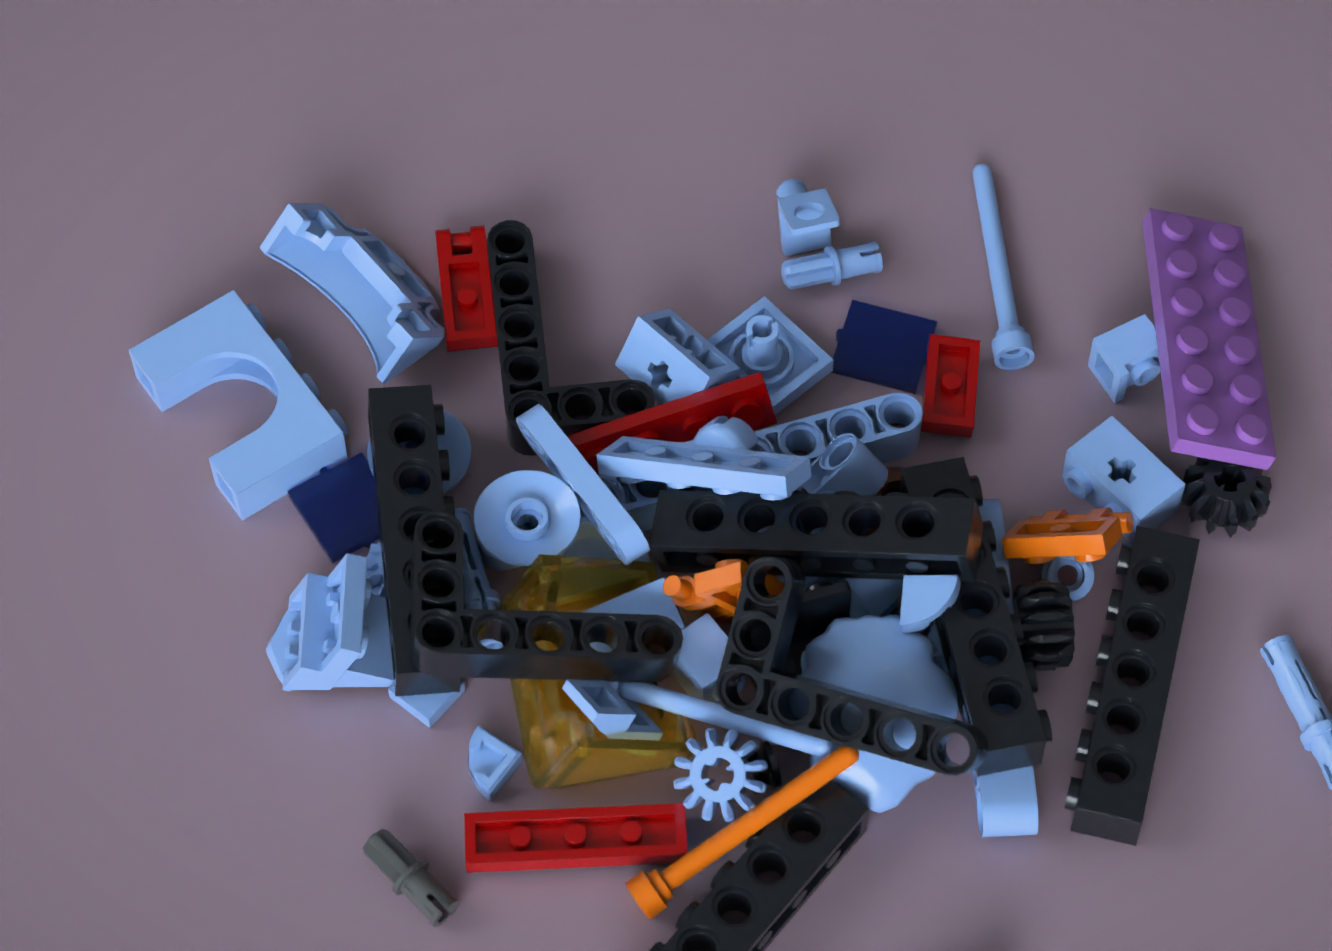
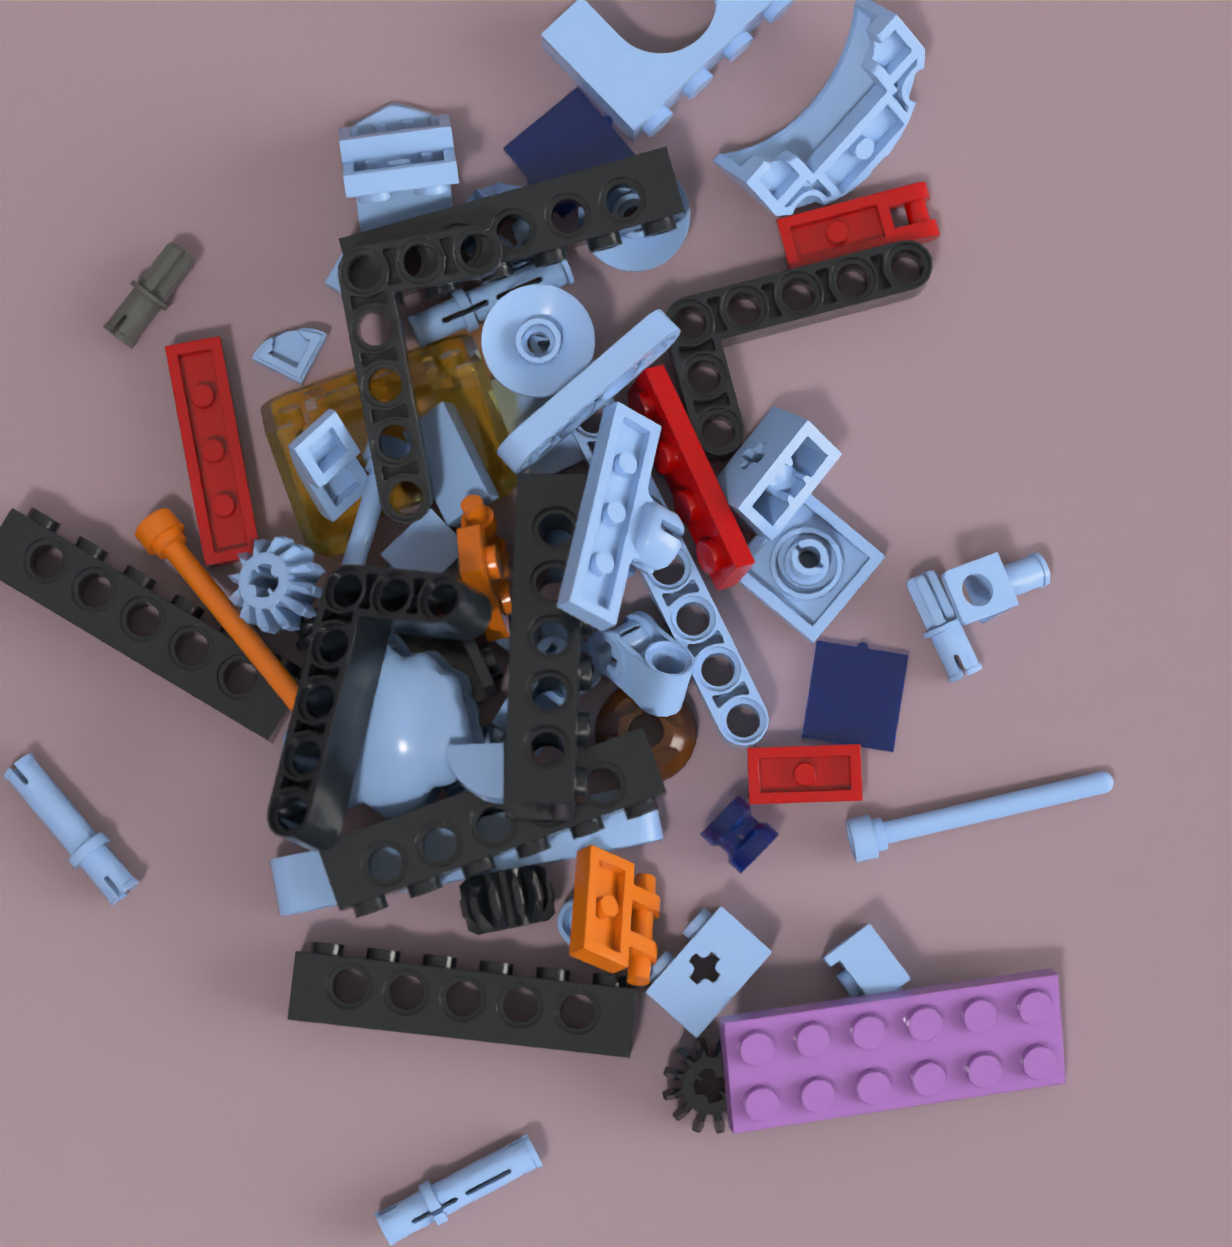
camera: 80 degrees right, 25 degrees up
none -> clear blue wheel [700,795,779,874]

